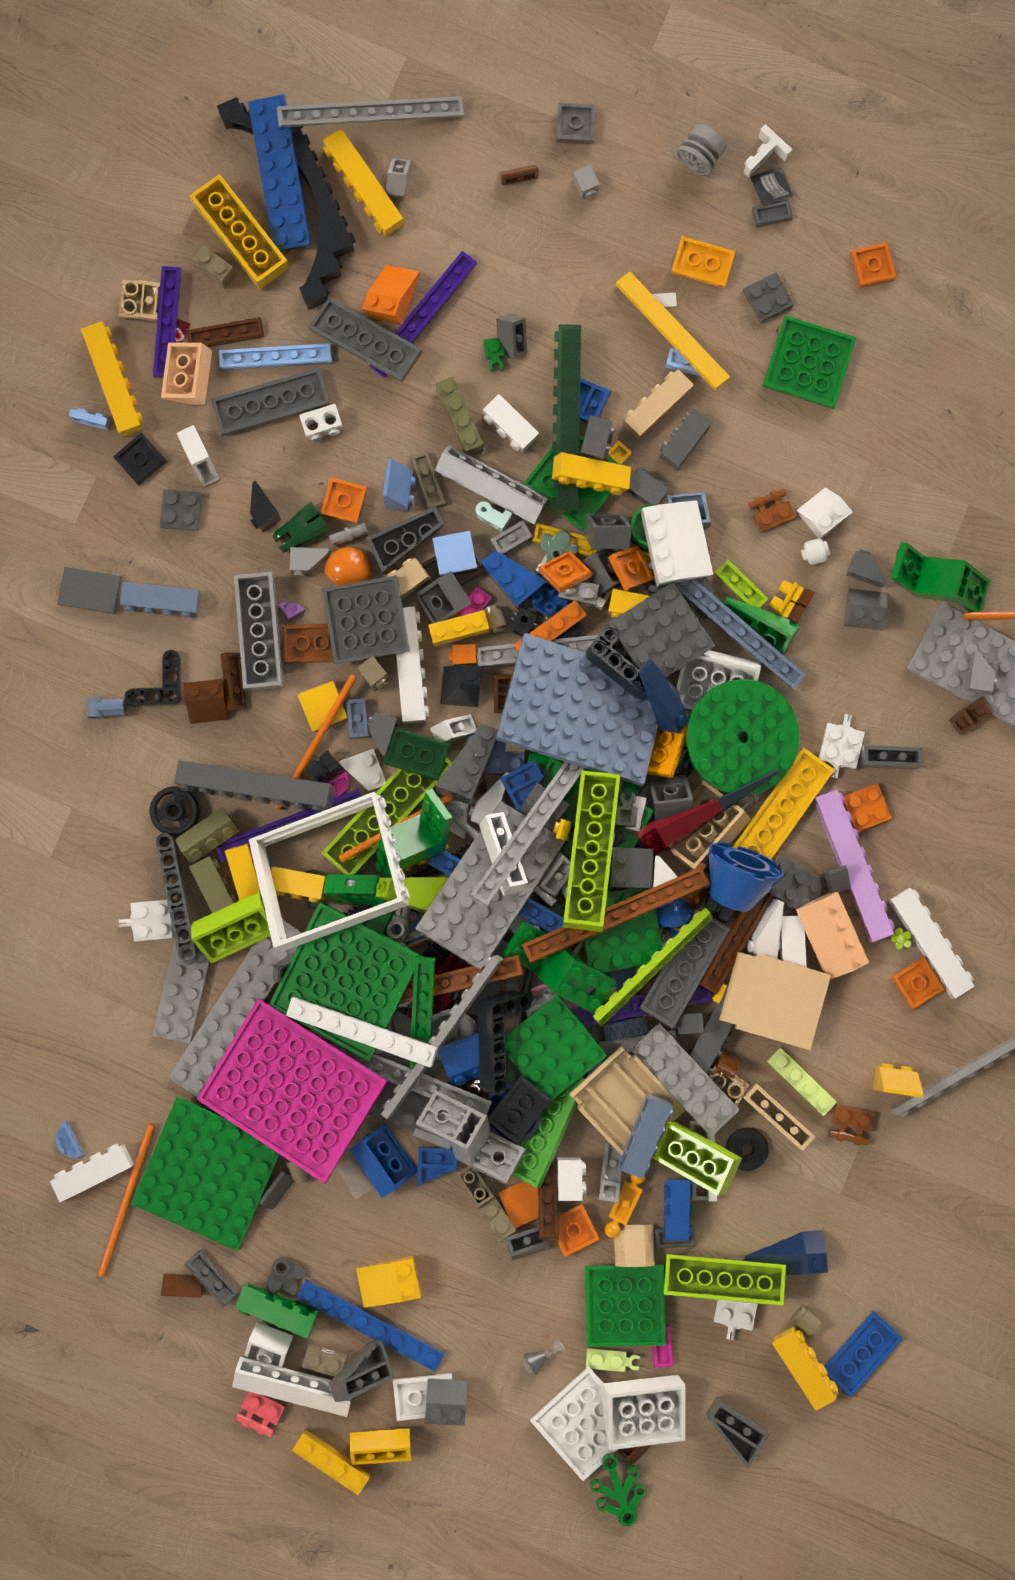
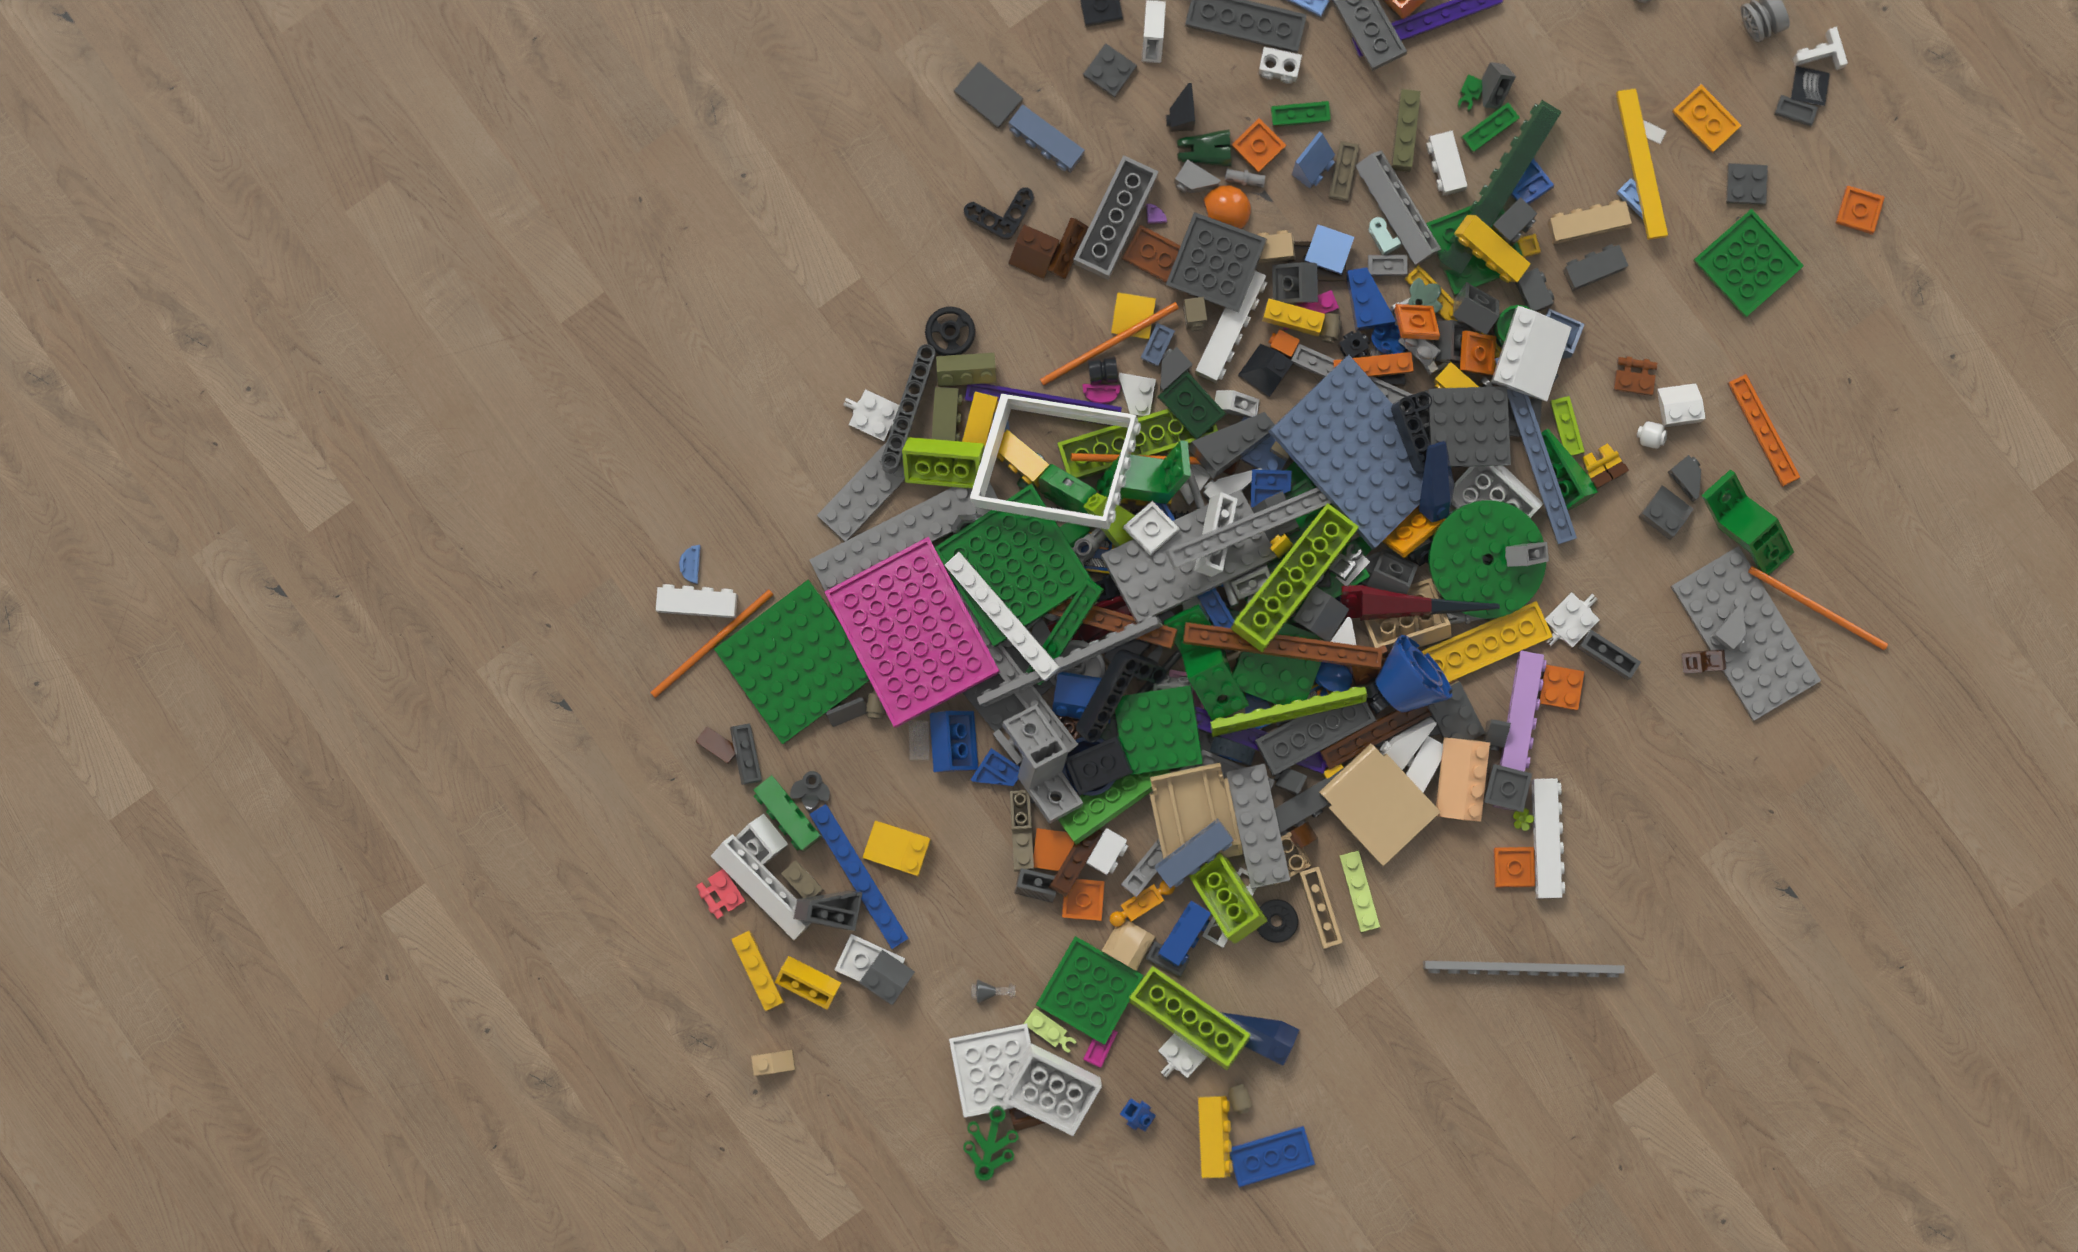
camera: 35 degrees right, 0 degrees up
sand blue piece [87,697,126,719] -> none
dark grey brick [174,760,336,812] -> none
dark grey wedge [366,506,444,574] -> none
reddish brown slope [494,674,512,713] -> none
dark grey wedge [706,1397,769,1468] -> none
dark orange plate [829,1104,874,1146] -> none
yellow slope [873,1063,923,1098] -> none
none -> tan slope [751,1050,795,1076]
none -> blue brick [1120,1098,1156,1132]
none -> white tile [1123,501,1180,556]
none -> green plate [1271,101,1331,127]
none -> green plate [1461,102,1520,153]
none -> dark grey plate [1484,764,1532,812]
none -> light grey slope [1505,542,1549,567]
none -> orange tile [1728,374,1801,487]

